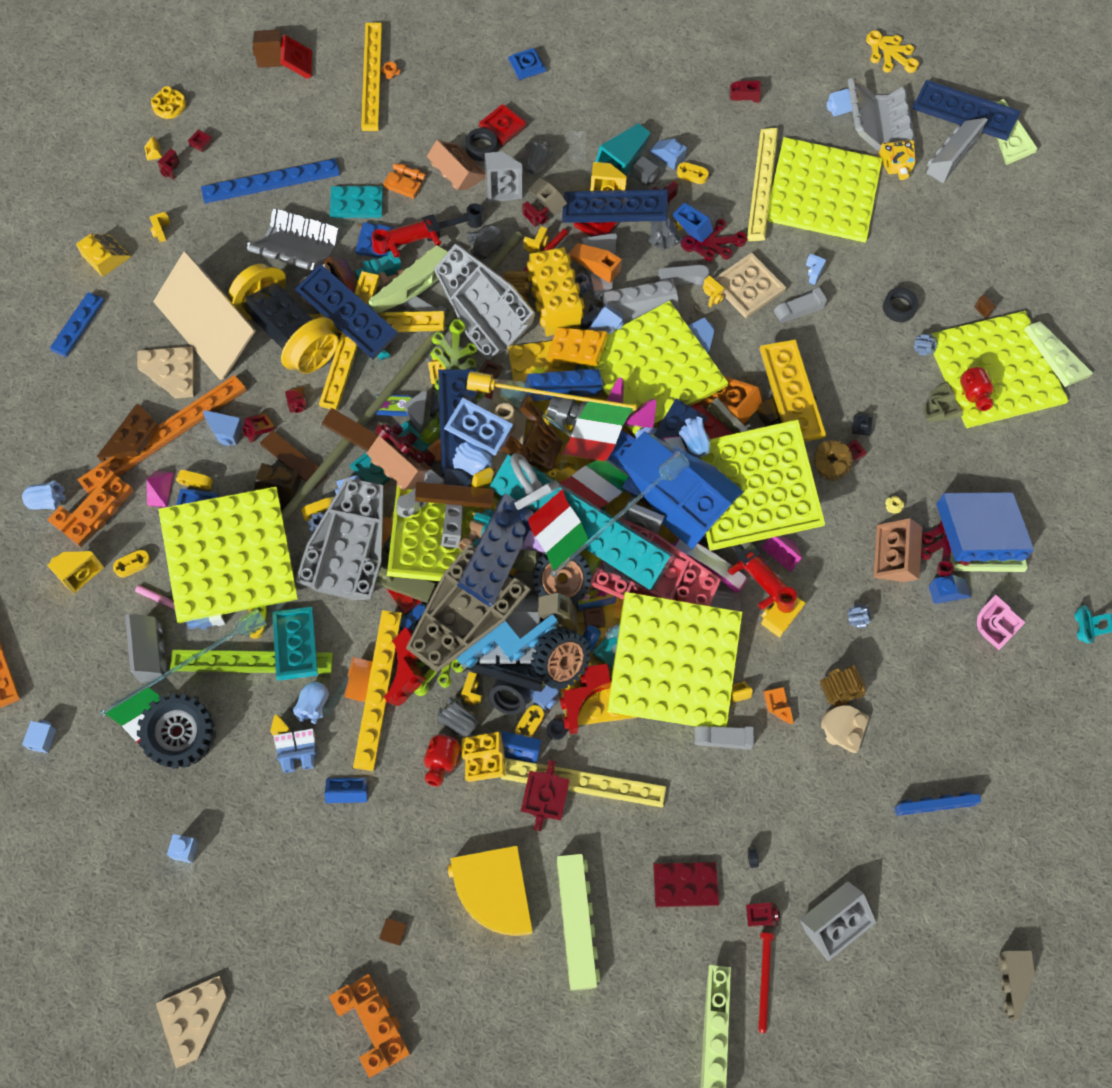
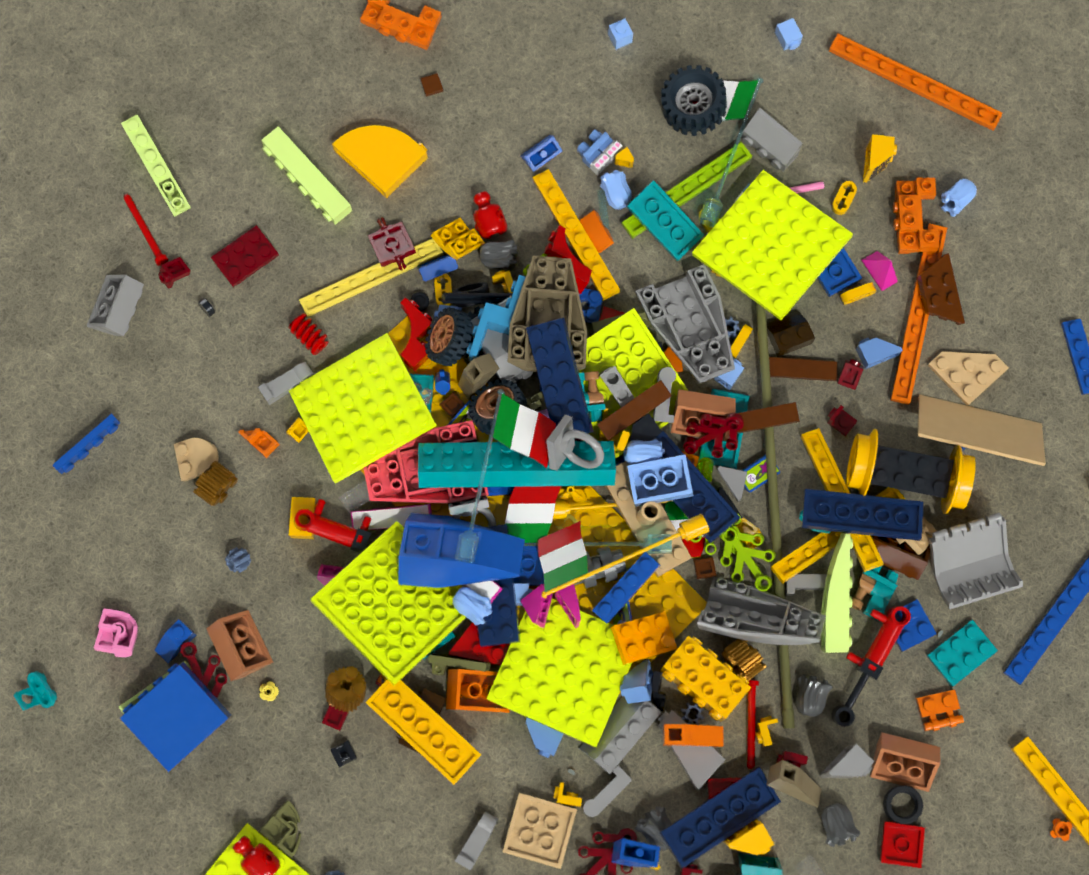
camera: 145 degrees right, 10 degrees up
reddish brown wing [501,395,563,472] -> none
none -> red piece [289,313,329,355]

